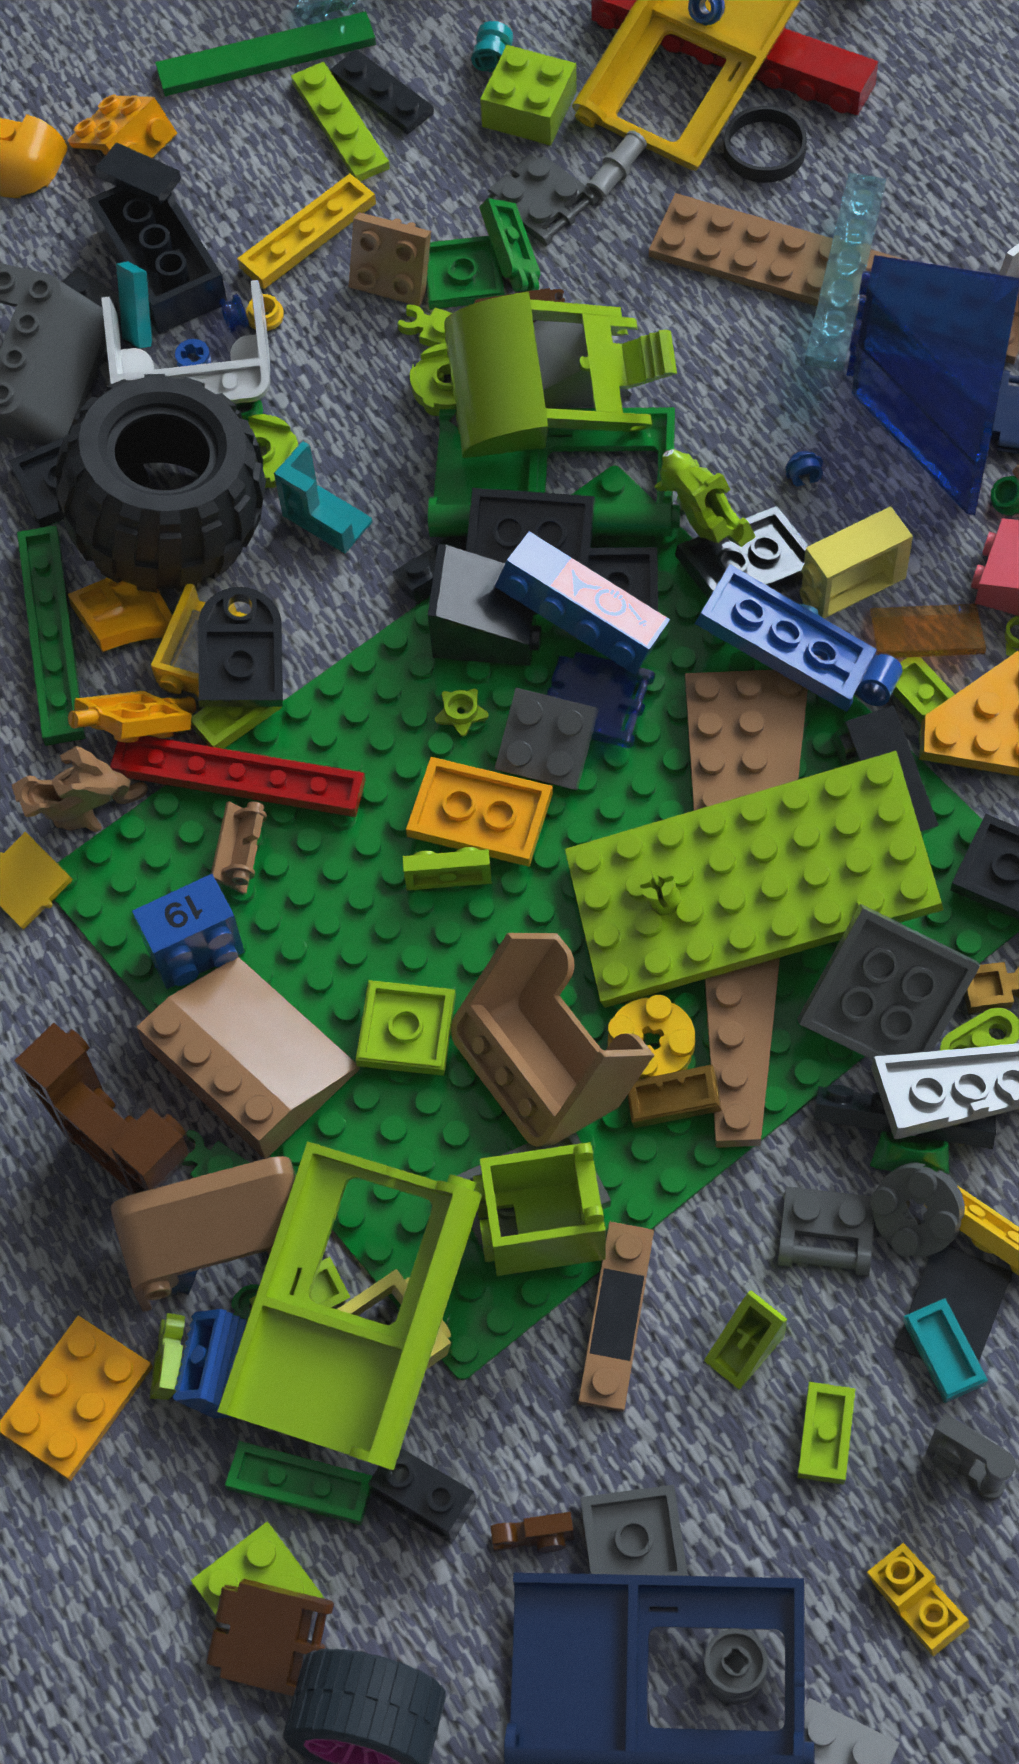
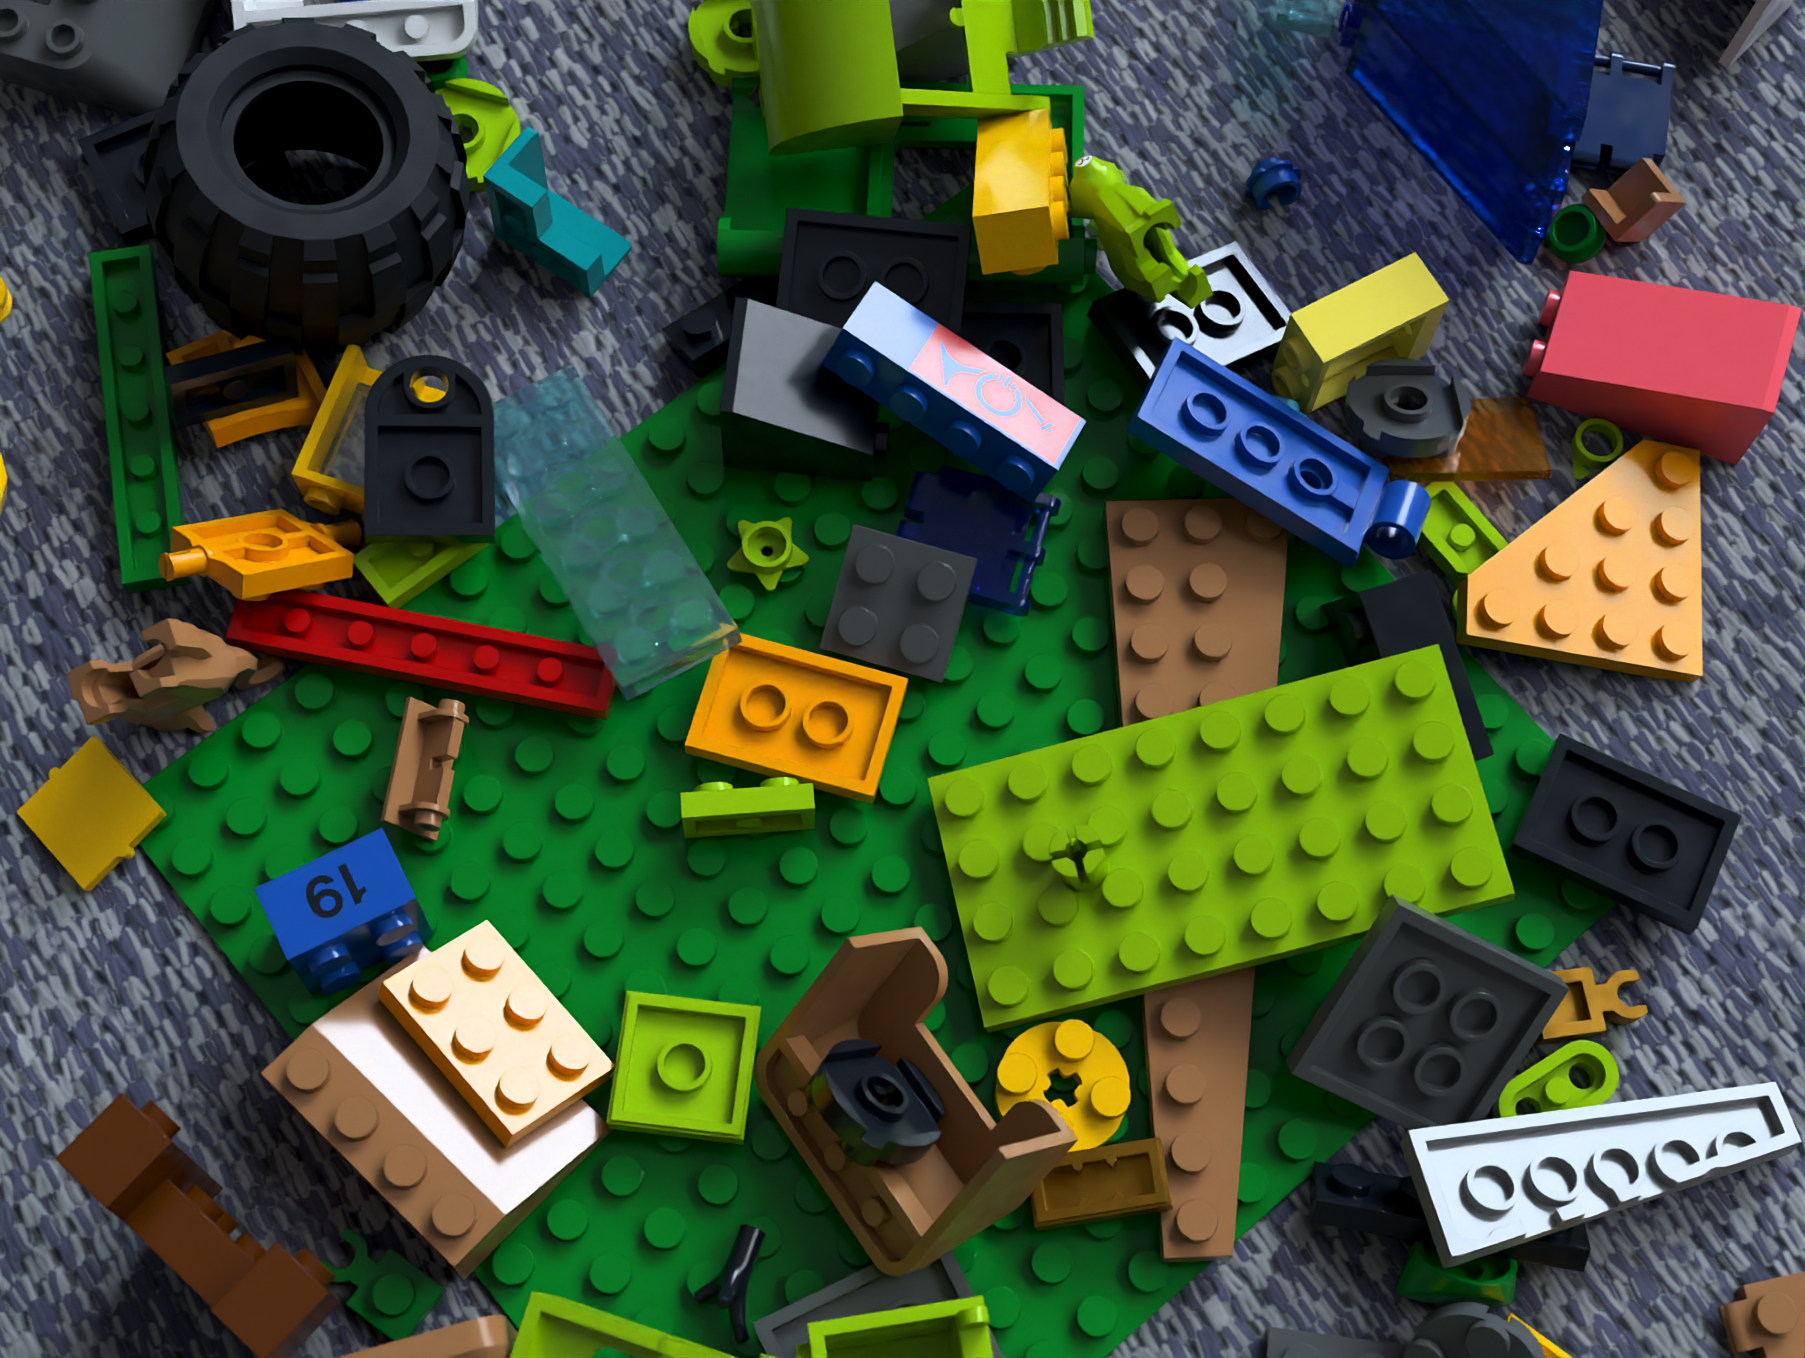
camera: 10 degrees left, 5 degrees up
none -> black plate [163,339,299,429]
none -> plate [377,920,615,1148]
none -> clear light blue plate [492,364,742,701]
none -> black bar [694,1224,766,1343]
none -> black plate [804,1039,944,1167]
none -> yellow brick [972,108,1069,275]
none -> dark grey plate [1344,358,1471,459]

